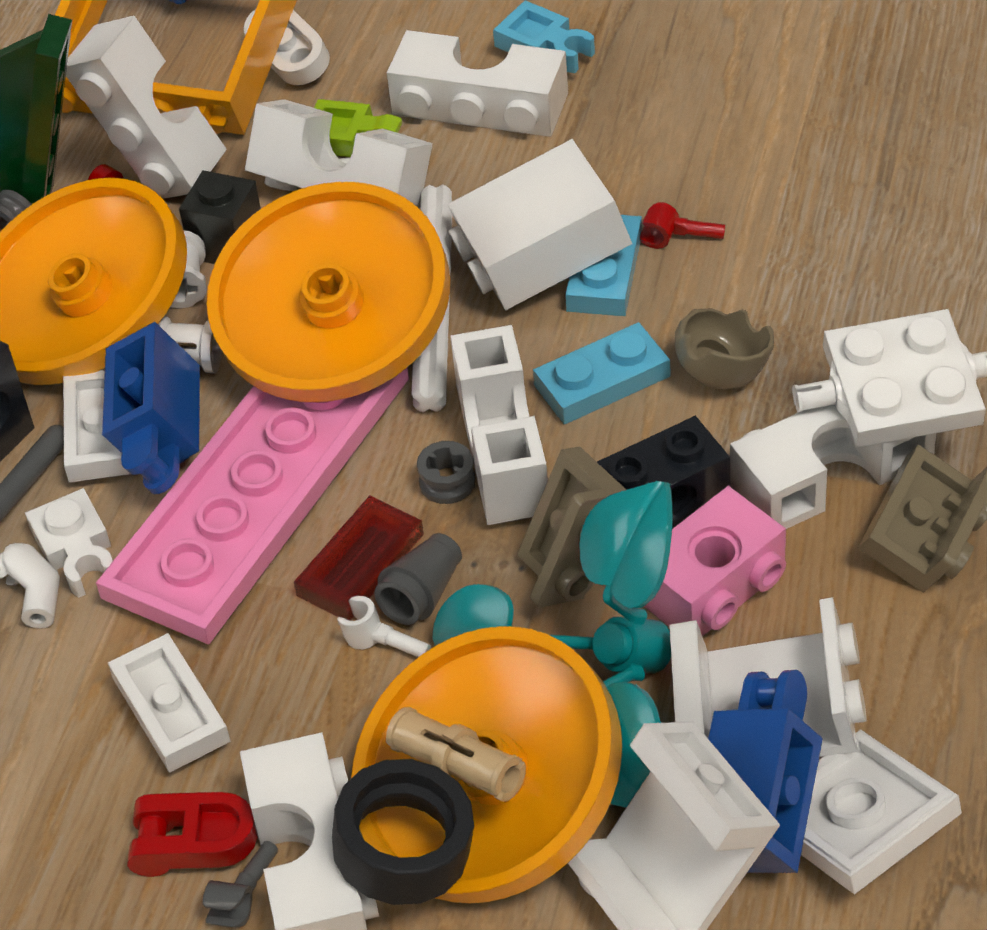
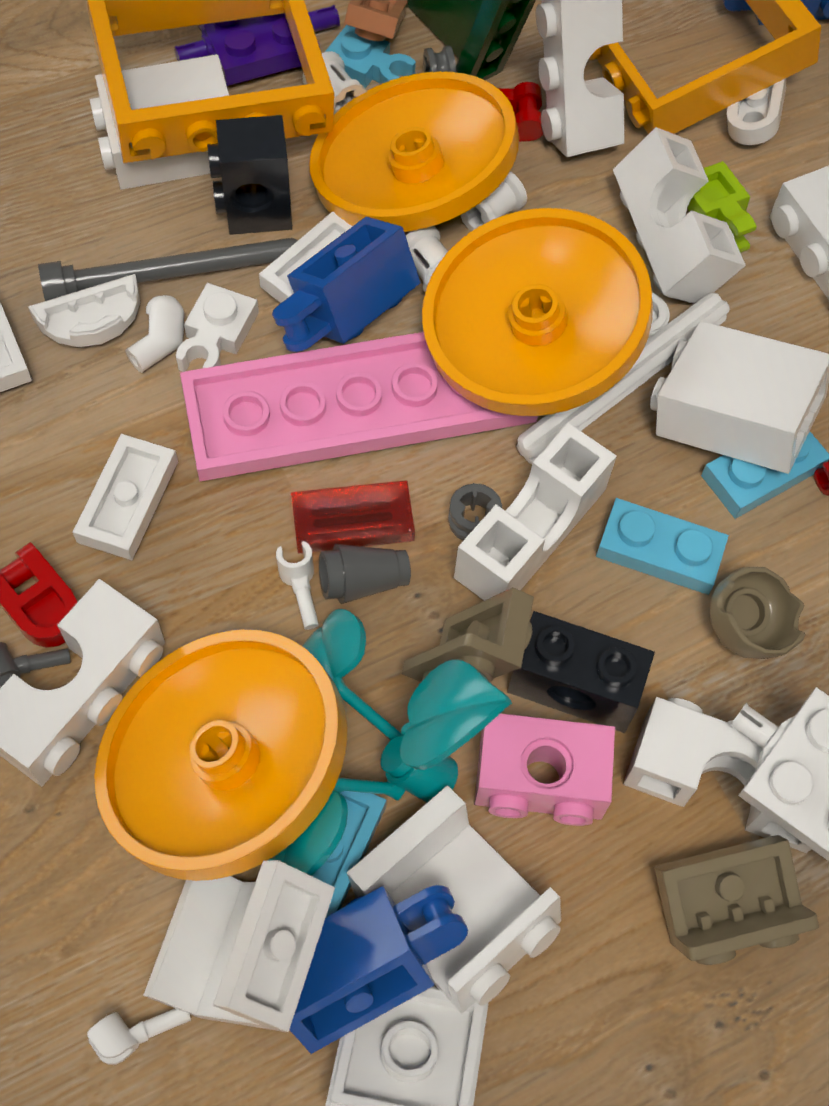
camera: 40 degrees right, 15 degrees up
pearl dark grey brick [179,170,261,264] -> none
black tyre [332,759,474,905] -> none
tan pin [386,707,526,802] -> none

